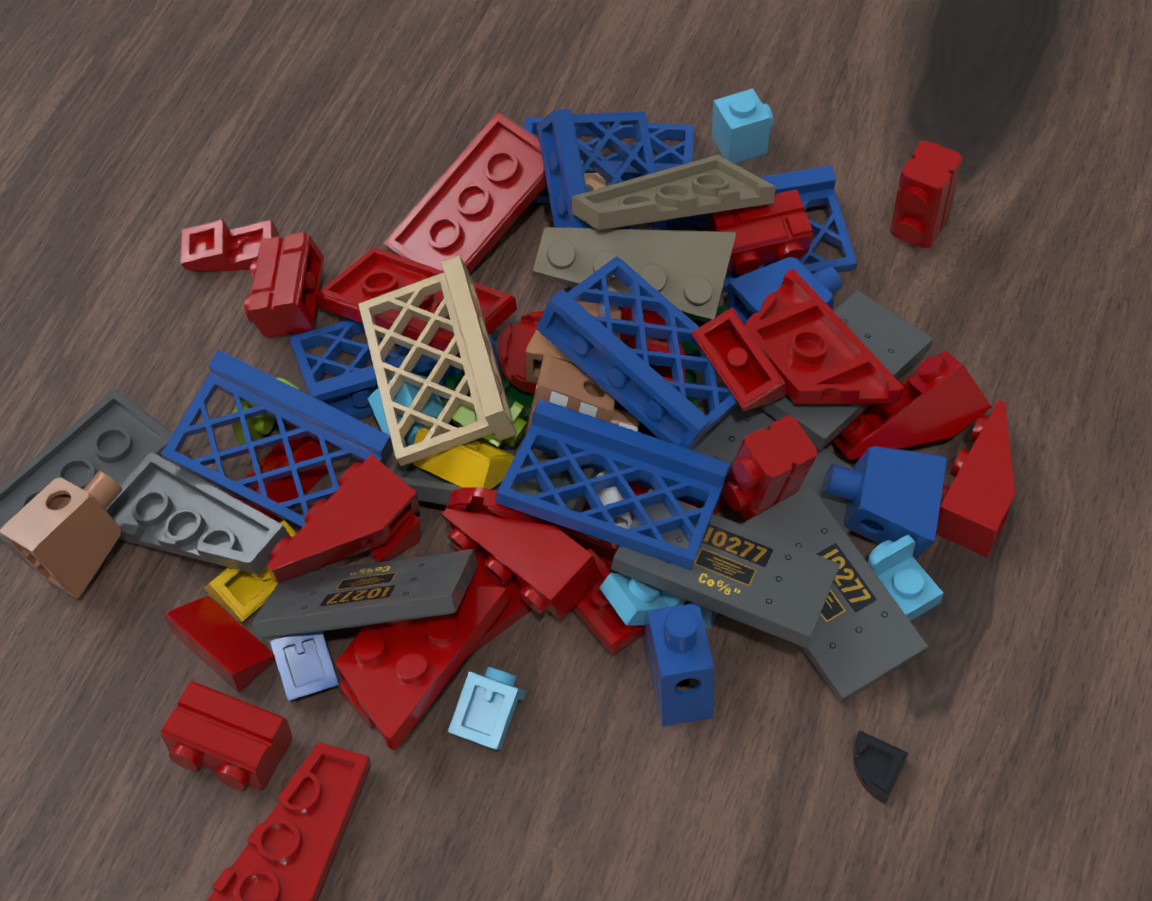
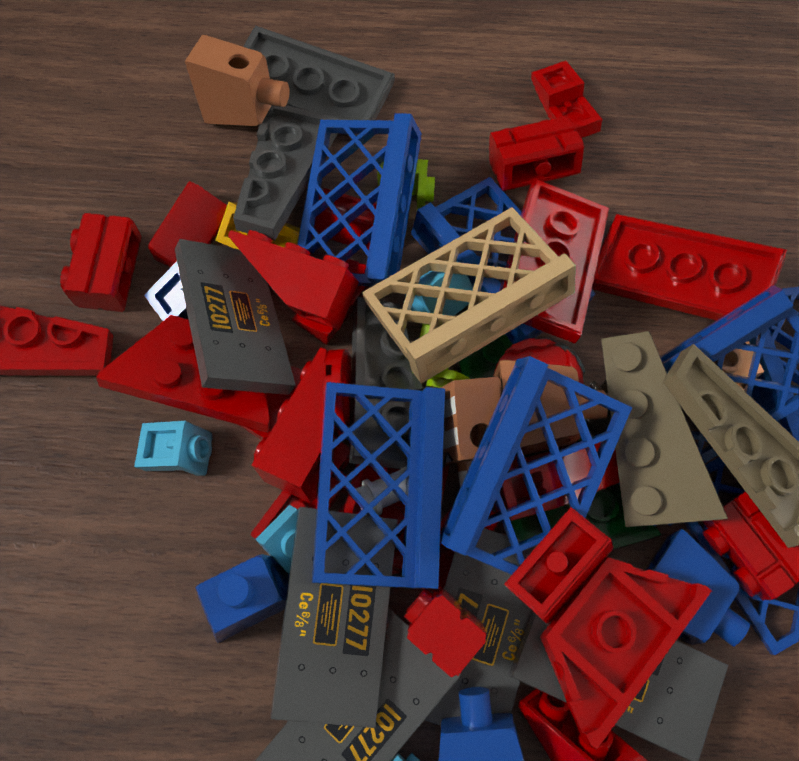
camera: 70 degrees right, 15 degrees up
yellow slope [412,427,515,489] -> none

